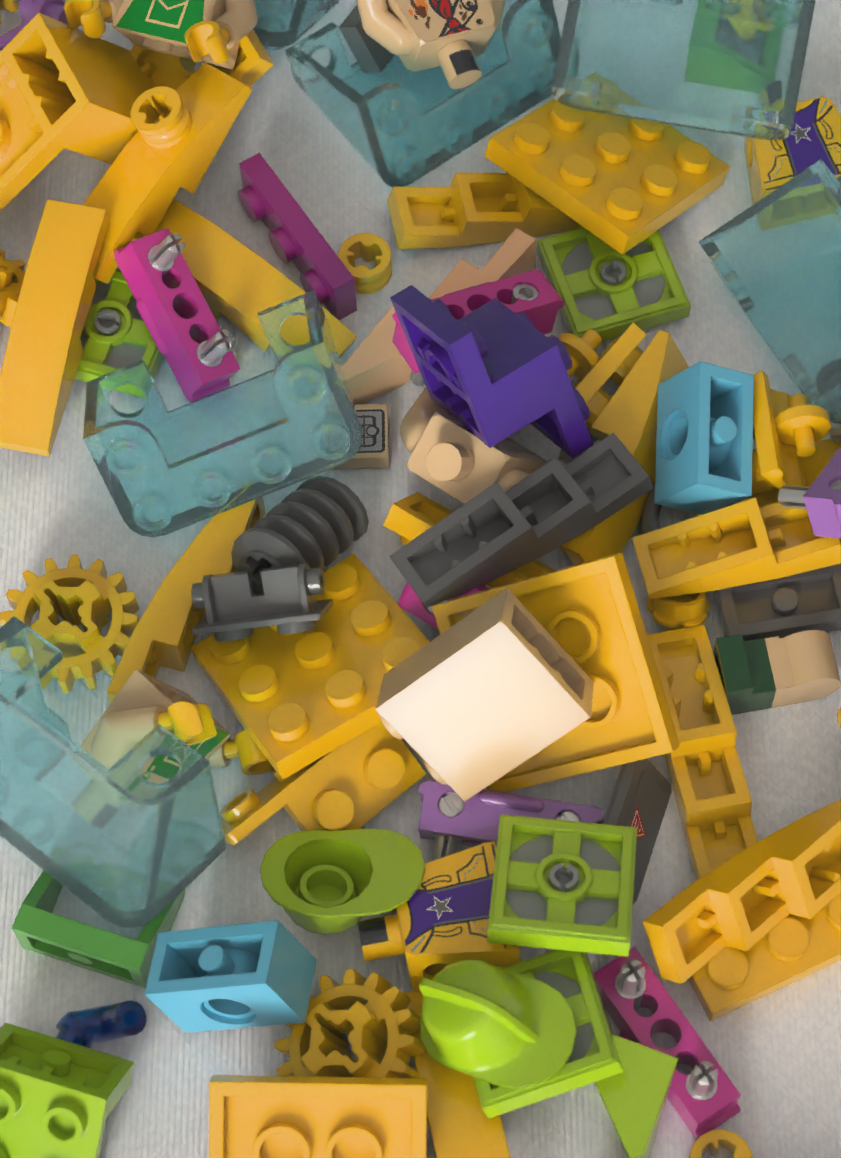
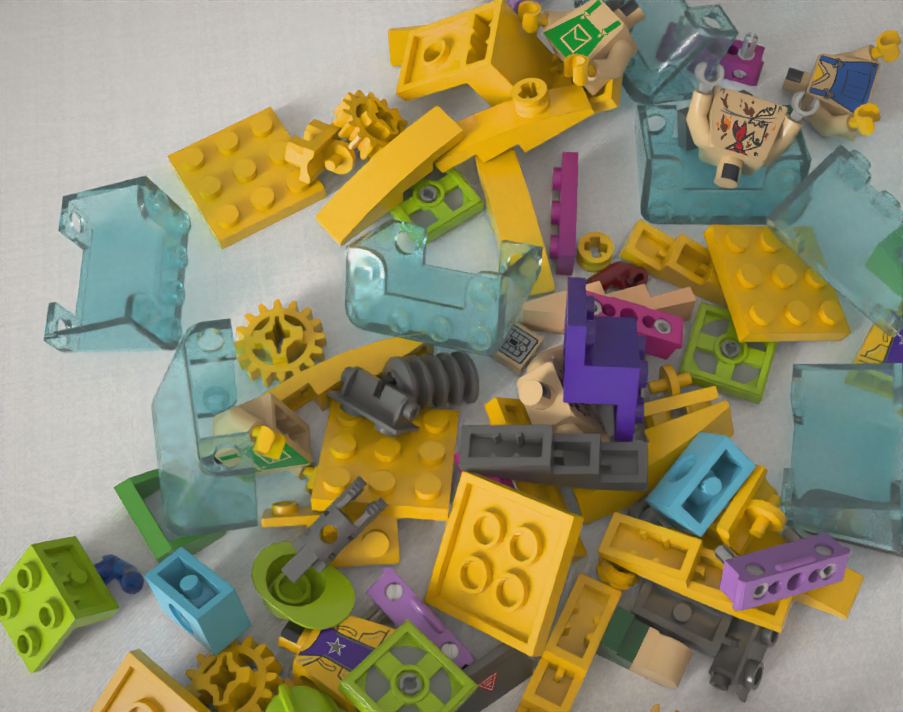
camera: 35 degrees right, 0 degrees up
dark pink piece [114,228,241,402] -> none
brick [376,588,594,801] -> none
none -> dark grey hinge [281,476,388,583]
none -> dark red arm [586,261,648,292]

